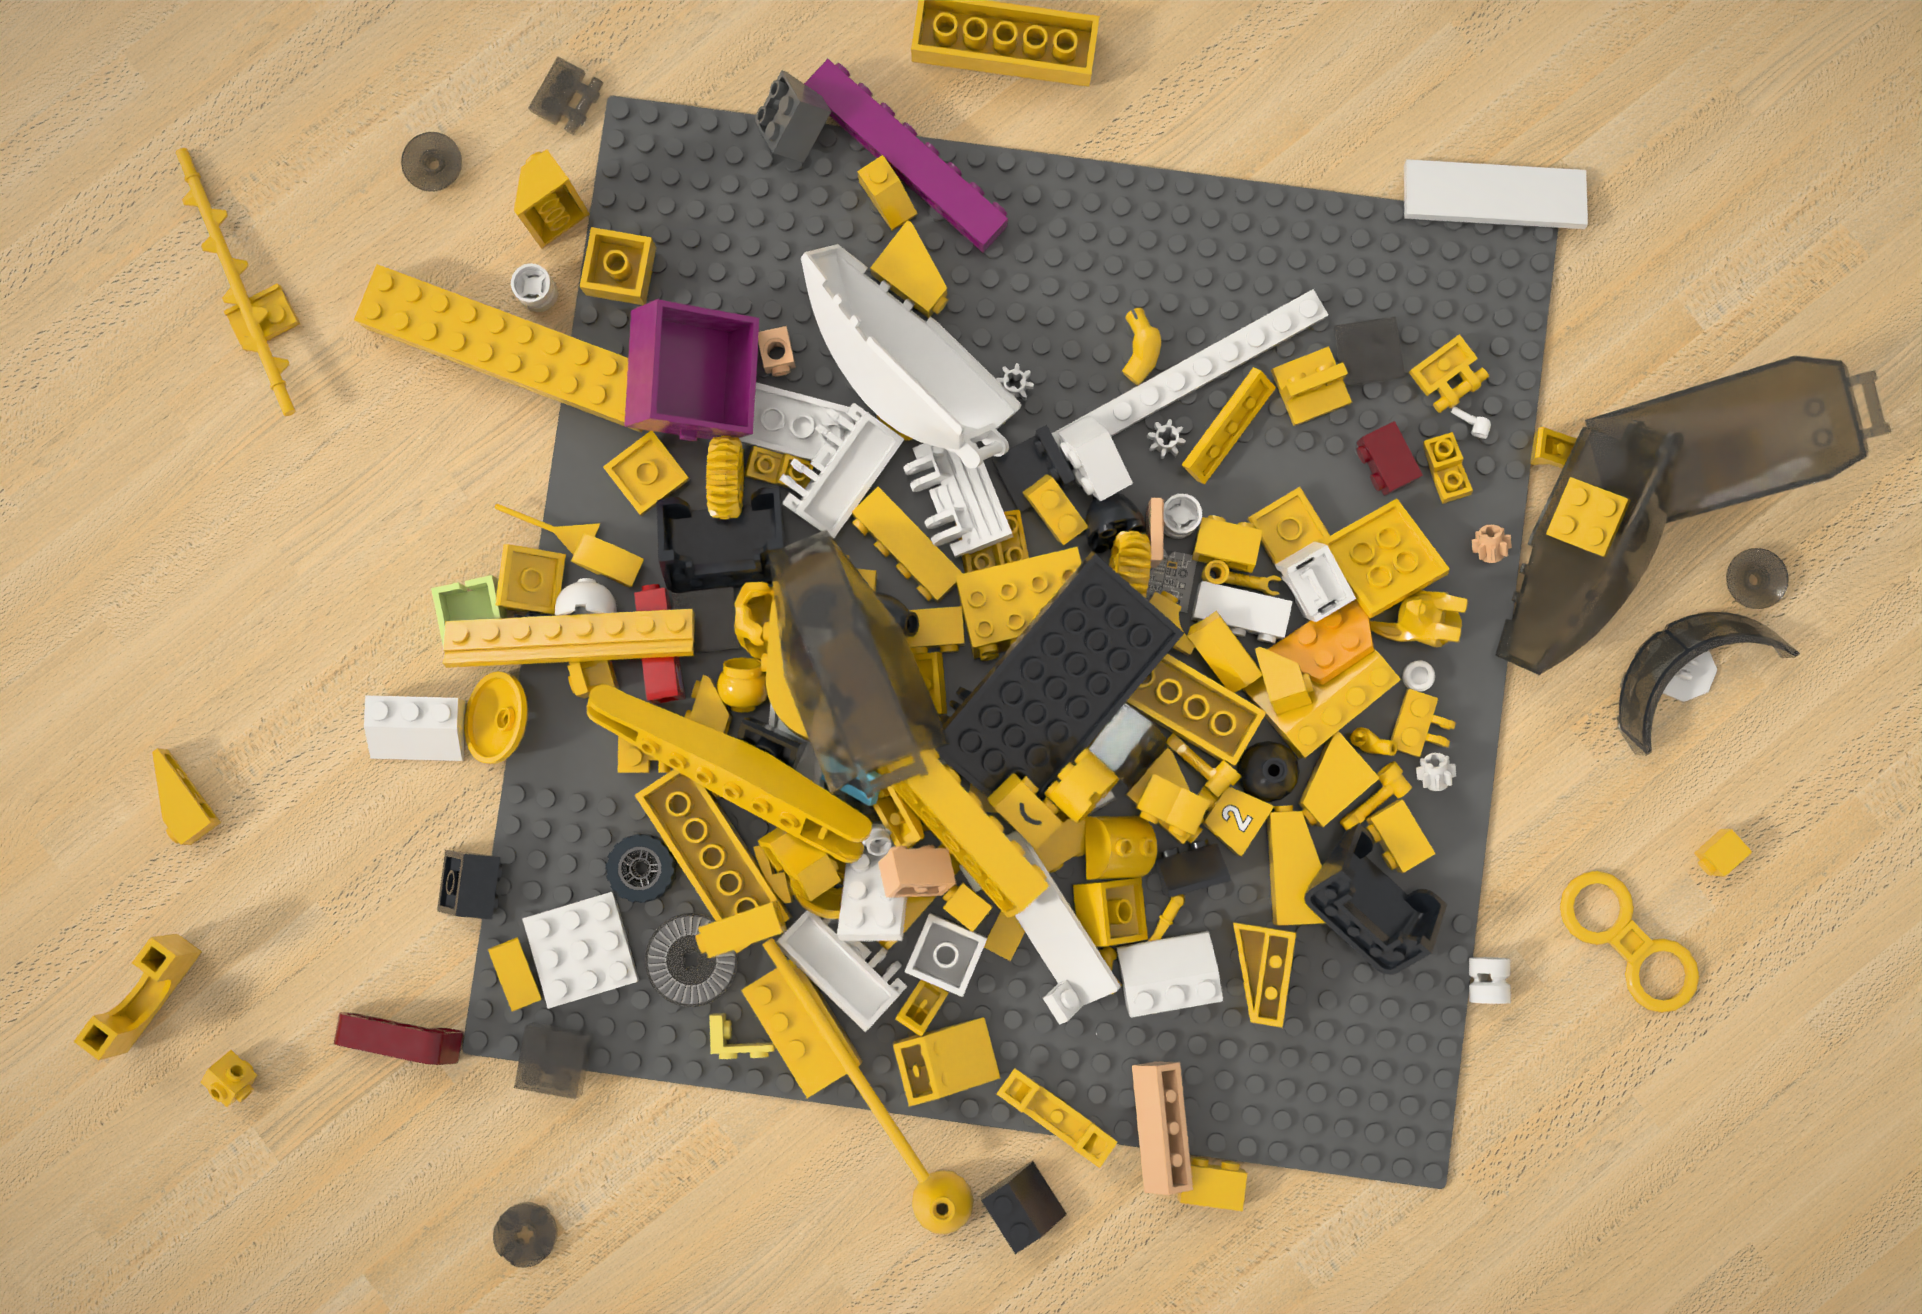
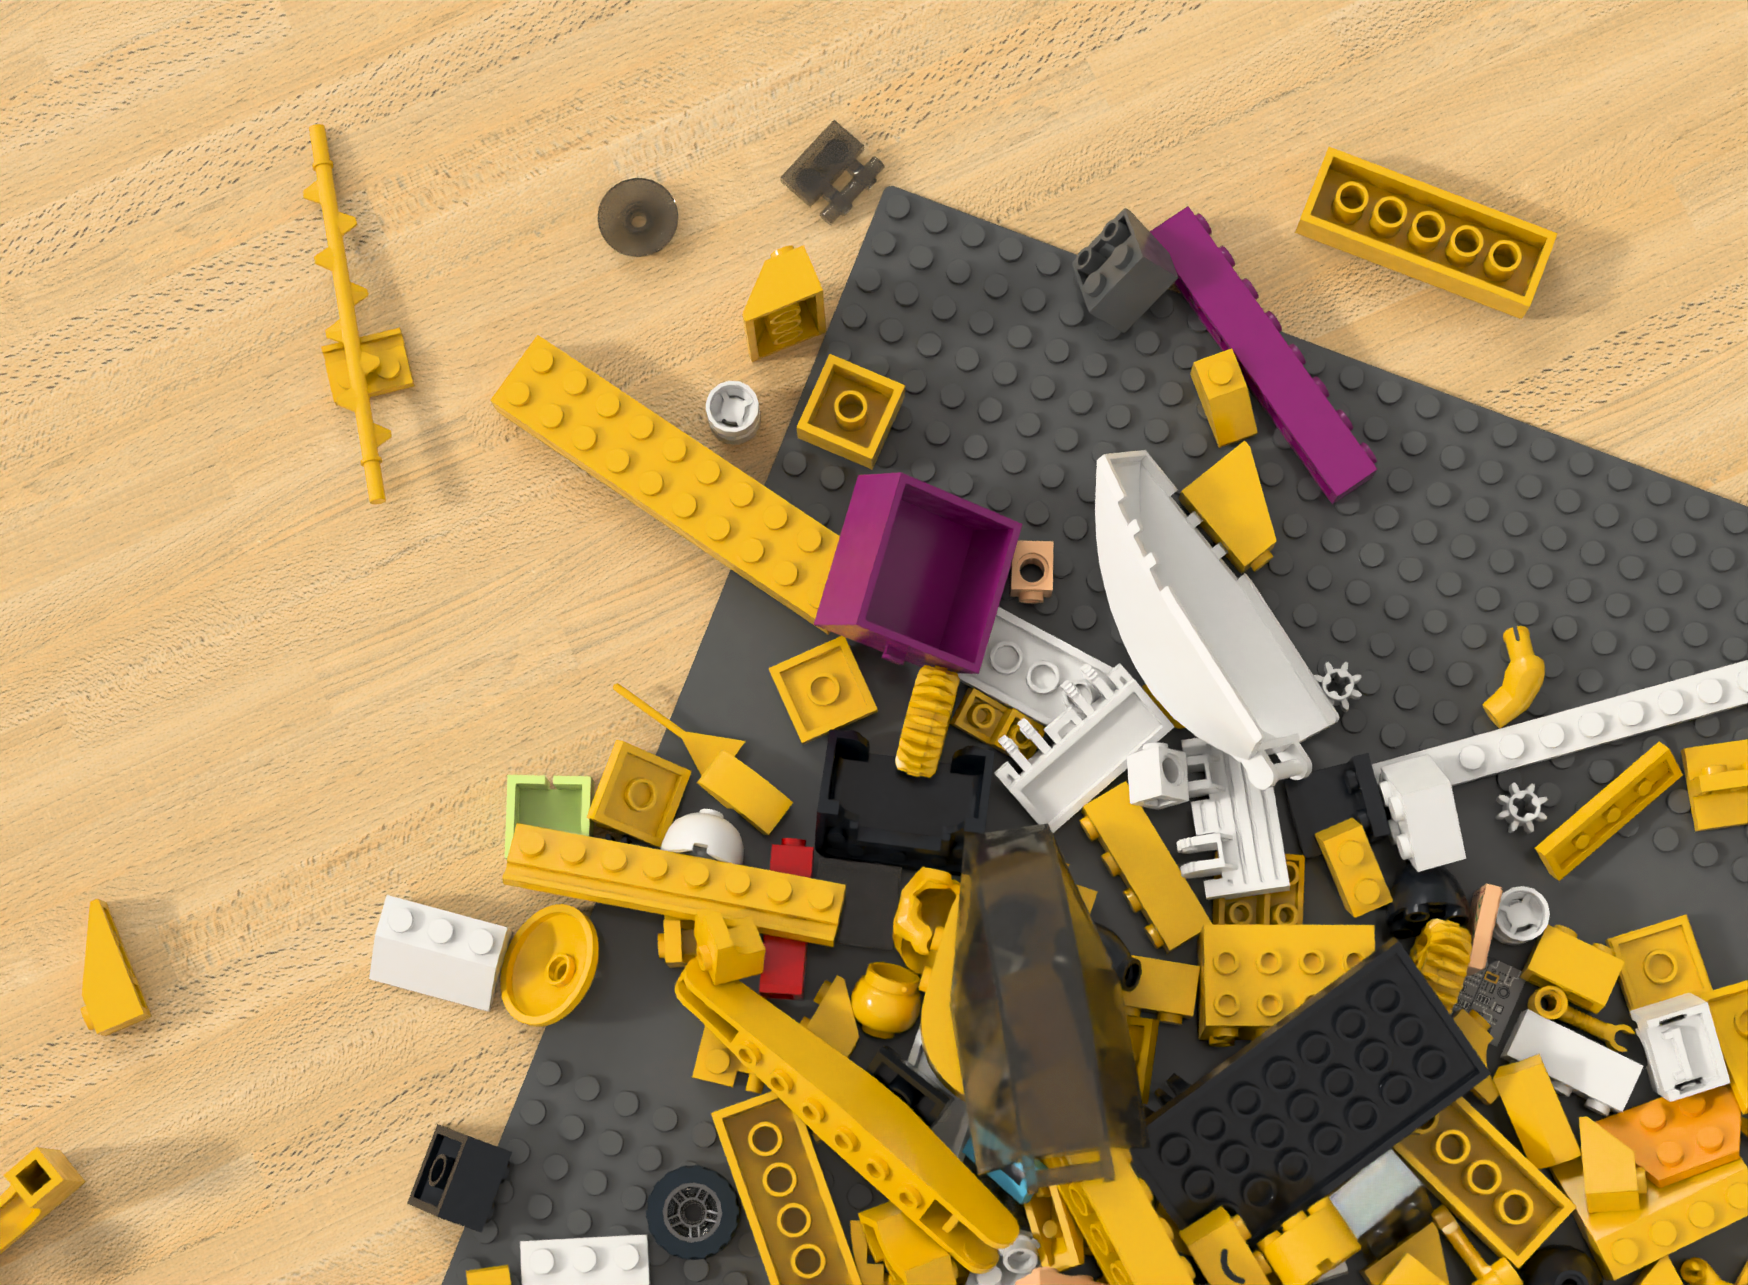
camera: 15 degrees right, 5 degrees down
none -> yellow brick [694,907,765,986]
none -> white brick [1127,742,1189,810]

